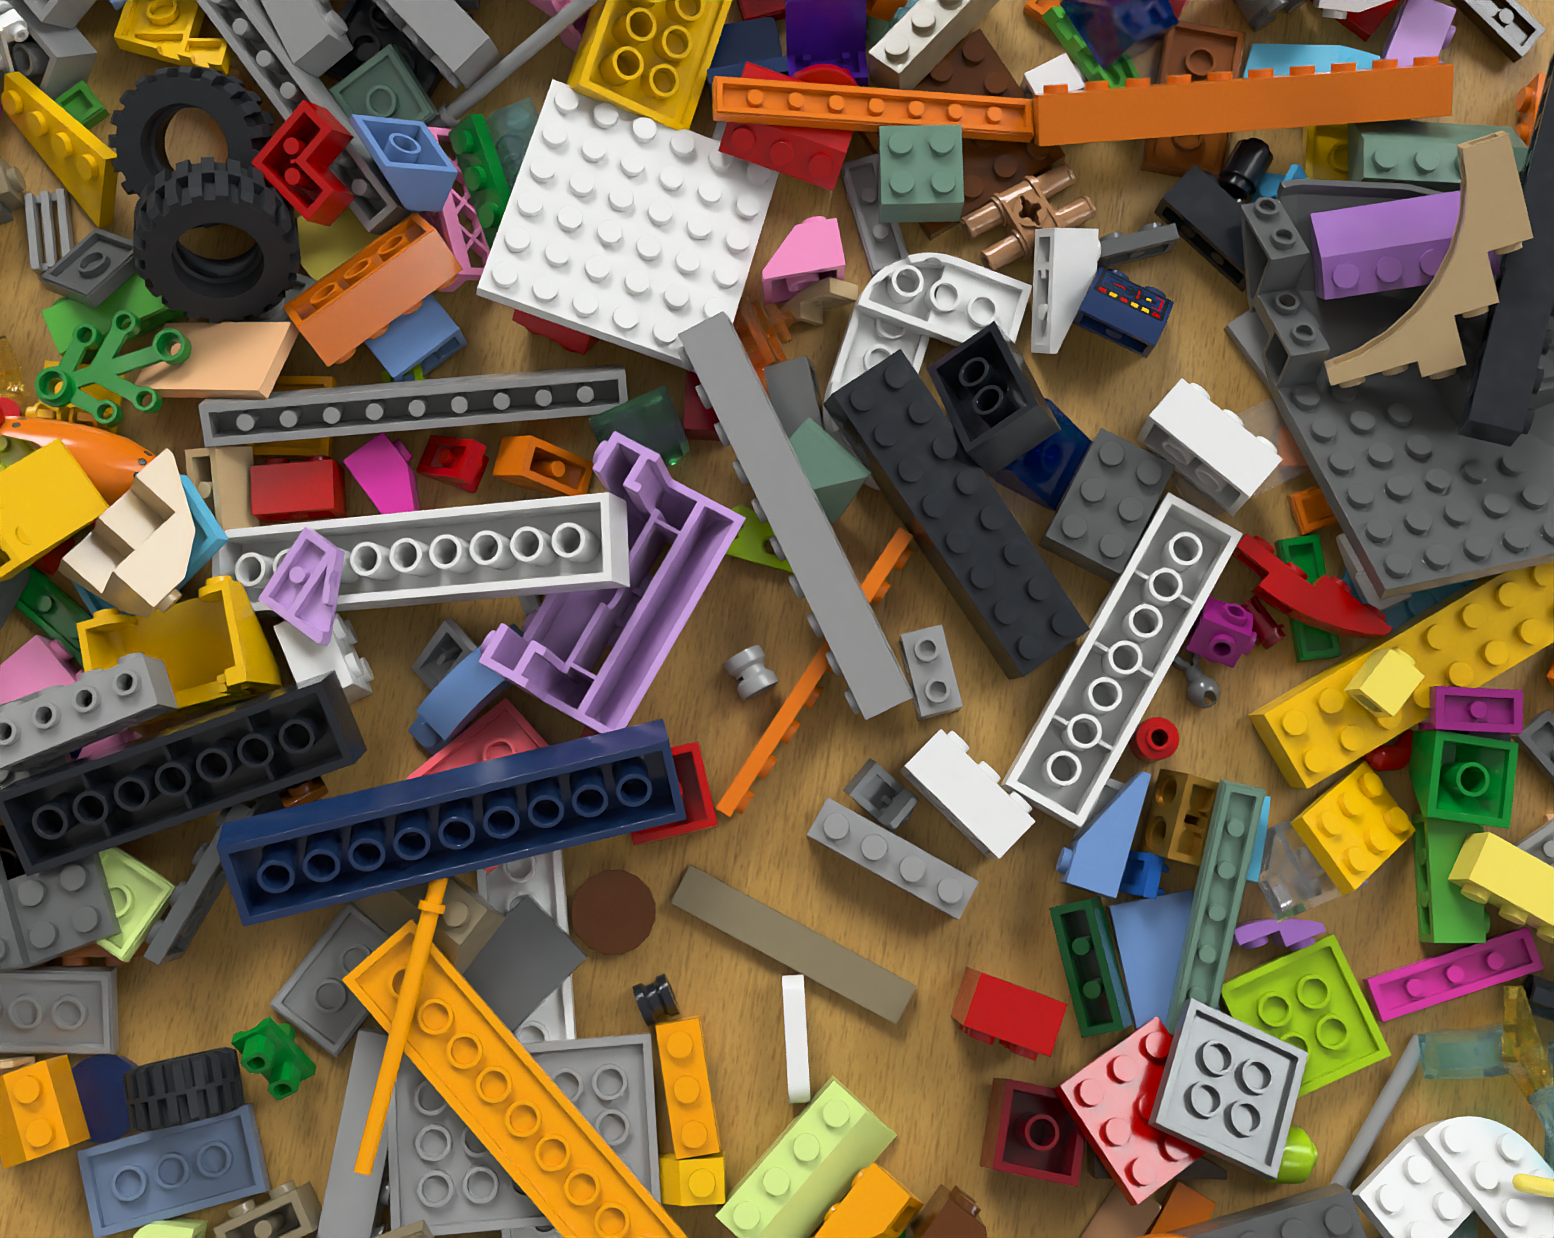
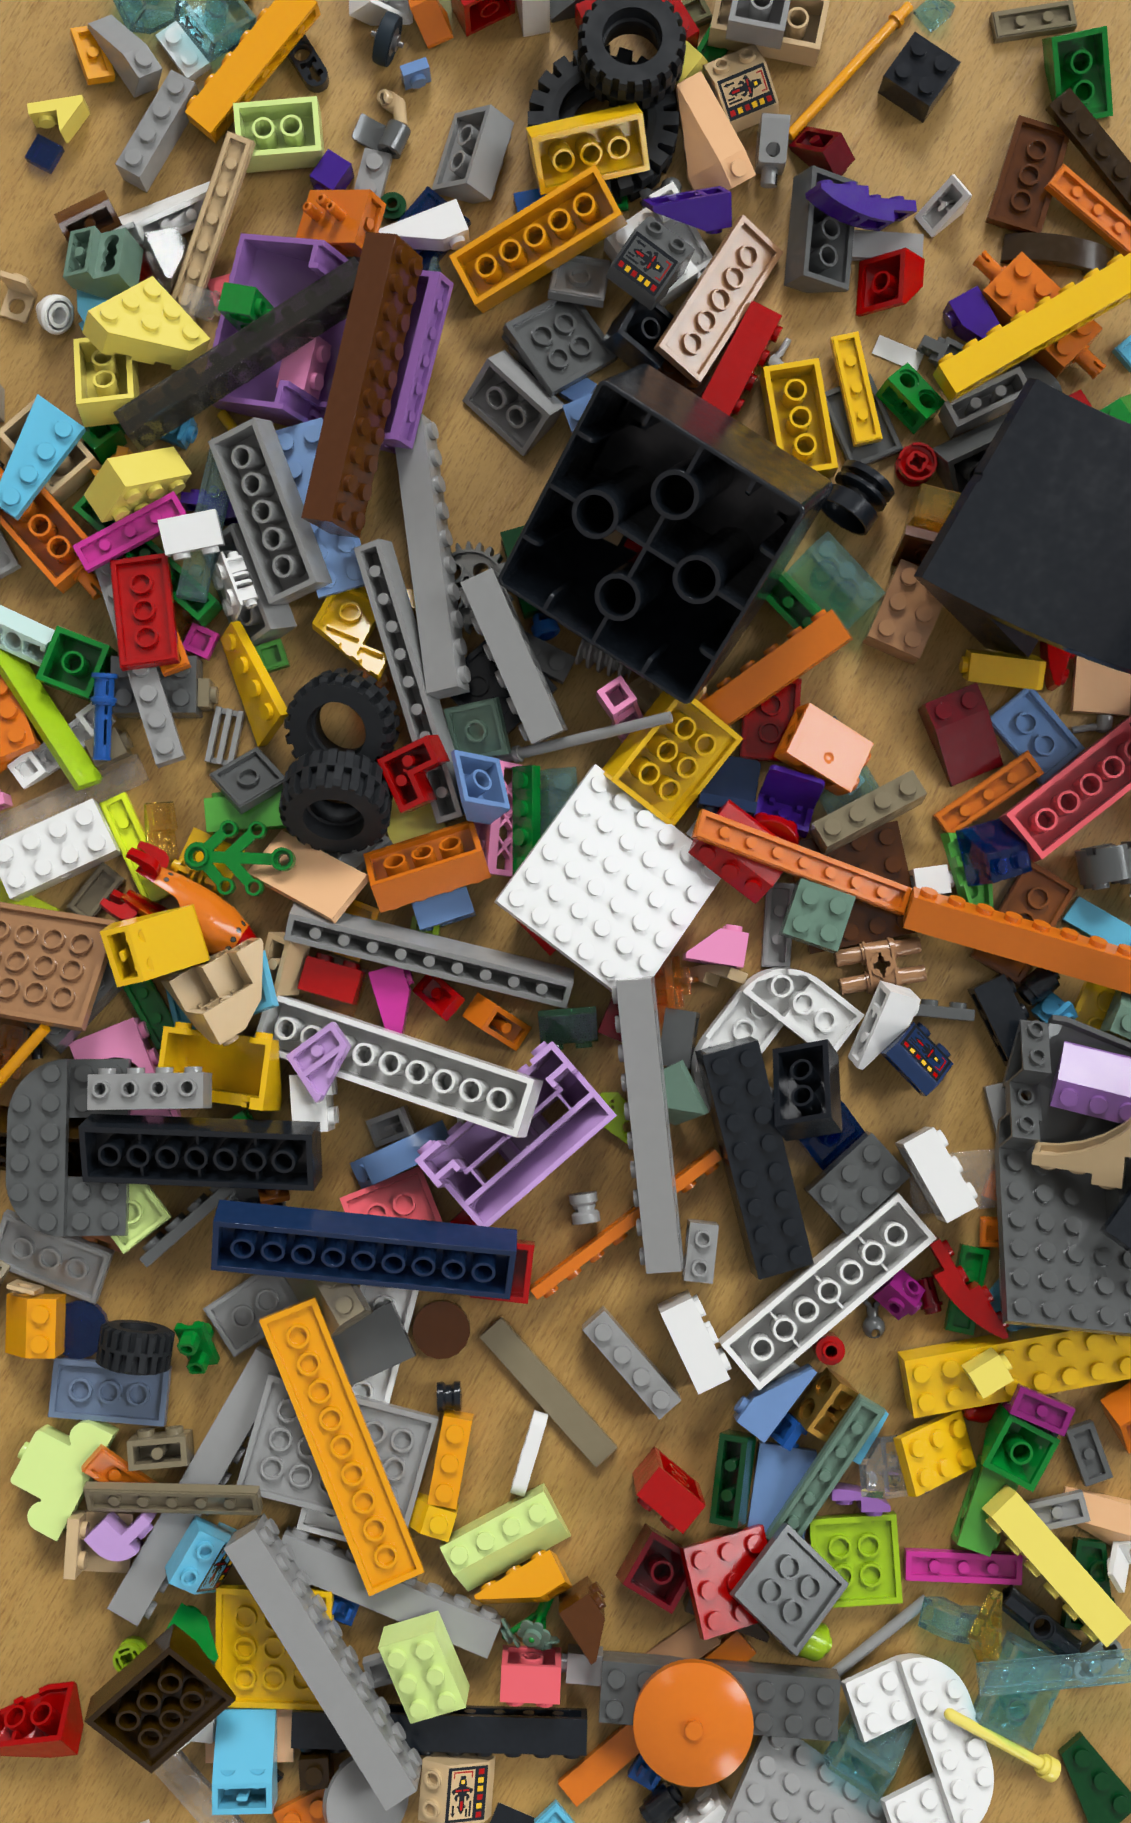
camera: 15 degrees right, 5 degrees up
light orange bar [353,877,448,1175] -> none
dark grey bracket [843,759,919,831] -> none

